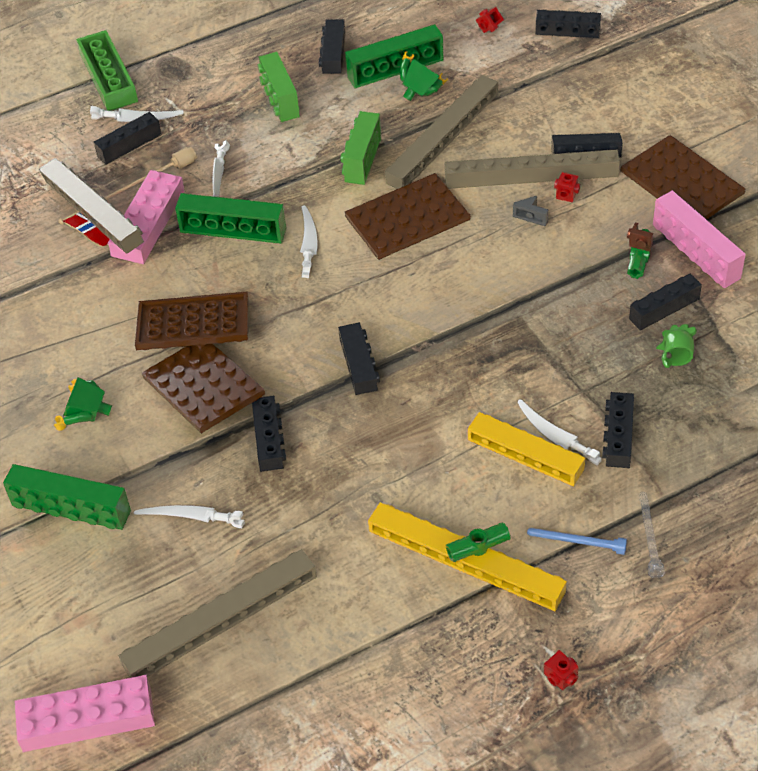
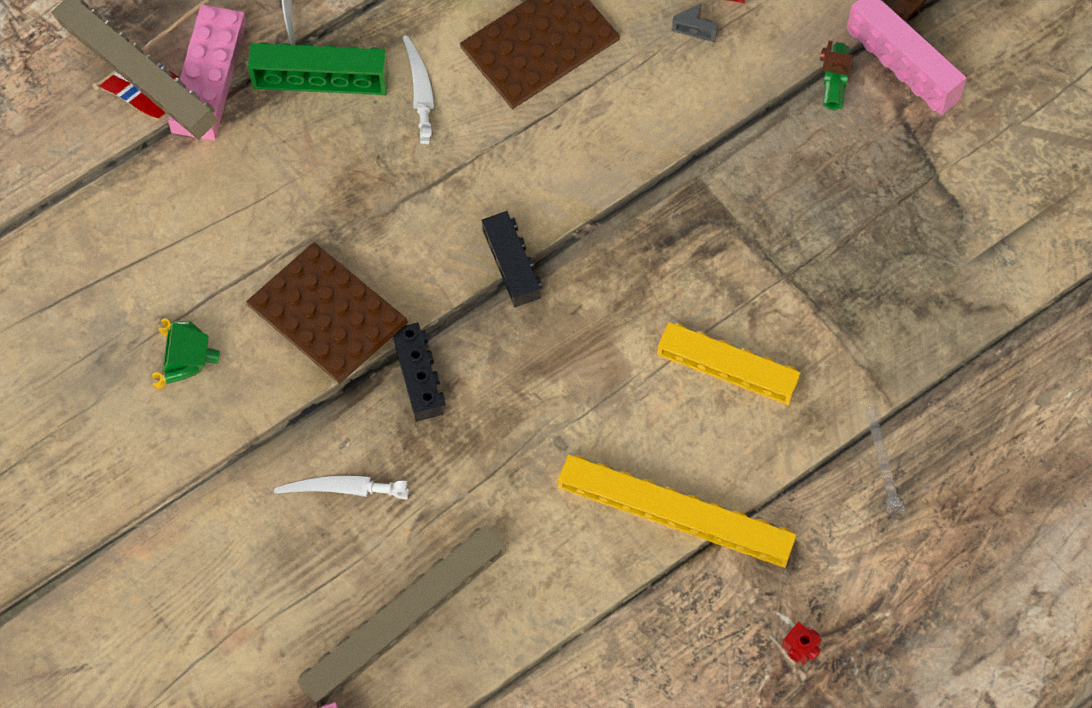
camera: 10 degrees left, 15 degrees up
green brick [3,464,131,530] -> none
reddish brown plate [135,291,248,351] -> none
green piece [446,522,511,562] -> none
white sword [518,400,602,465] -> none
medium blue piece [527,528,627,555] -> none
black brick [602,392,634,468] -> none
black brick [629,273,702,331] -> none
bright green piece [656,324,697,368] -> none

